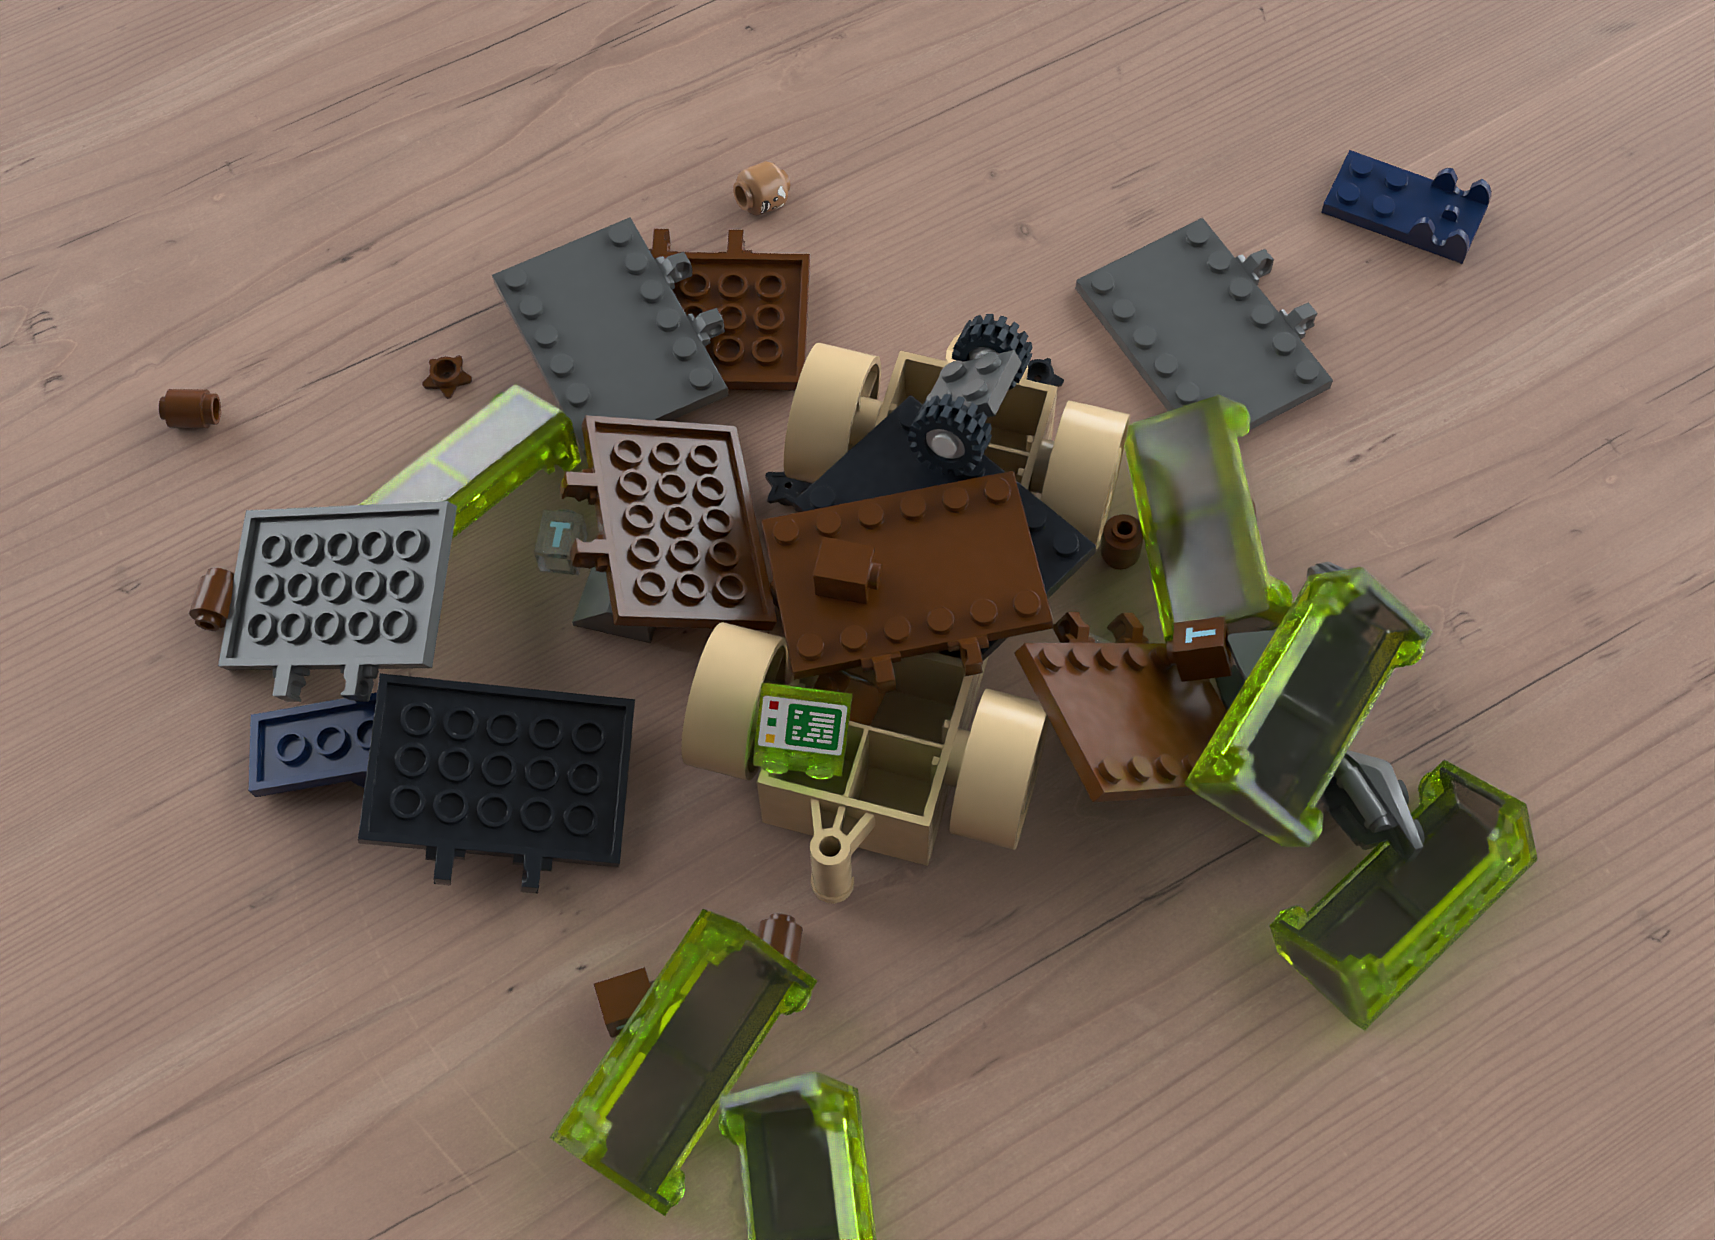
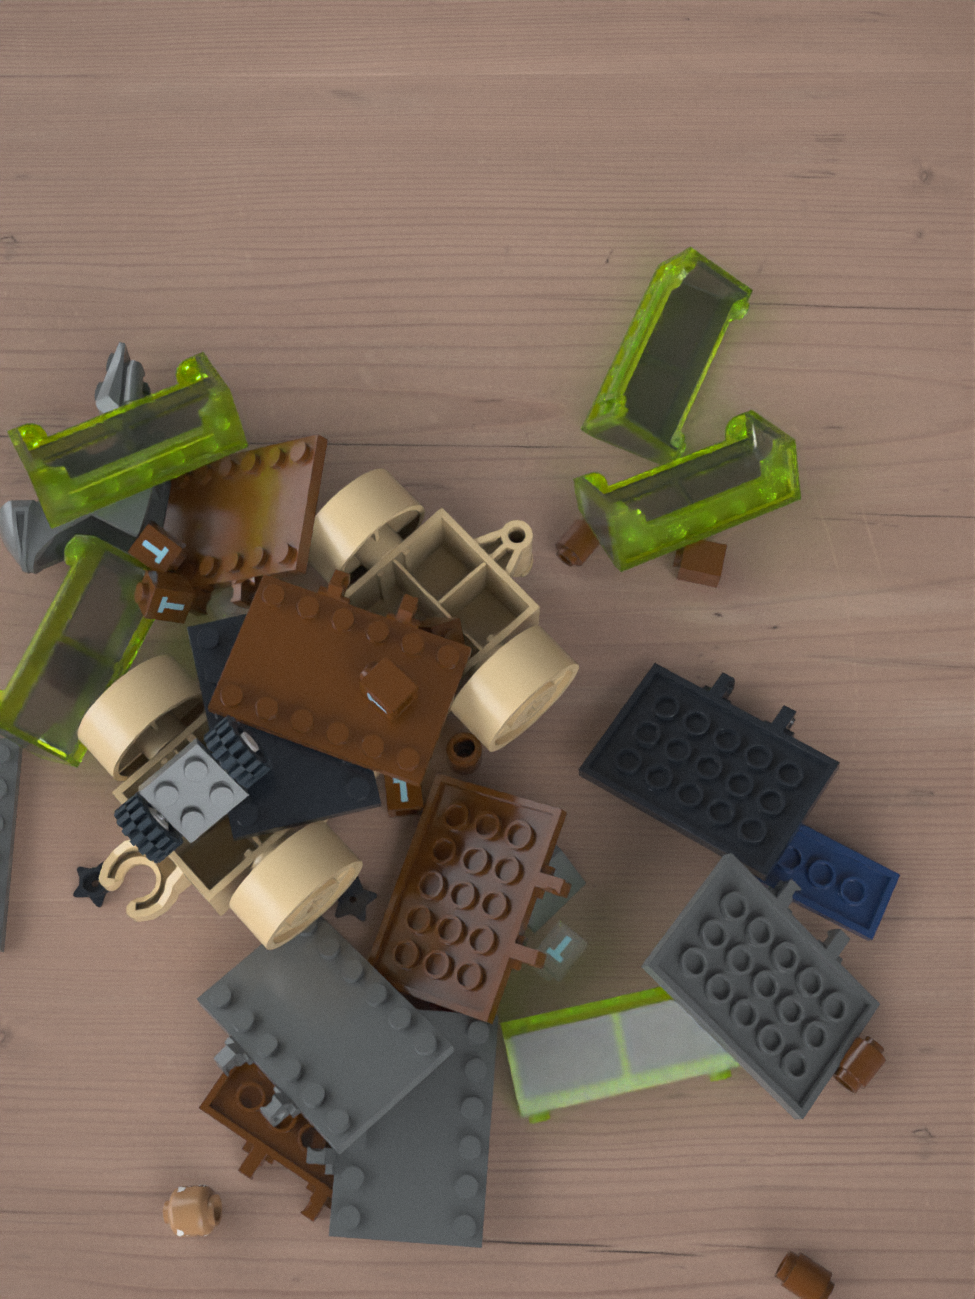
camera: 150 degrees left, 10 degrees up
reddish brown plate [422,355,472,399] -> none
slope [753,683,852,779] -> none
windscreen [1269,760,1538,1031] -> none
none -> reddish brown brick [134,570,195,624]
none -> dark grey hinge [197,916,454,1155]

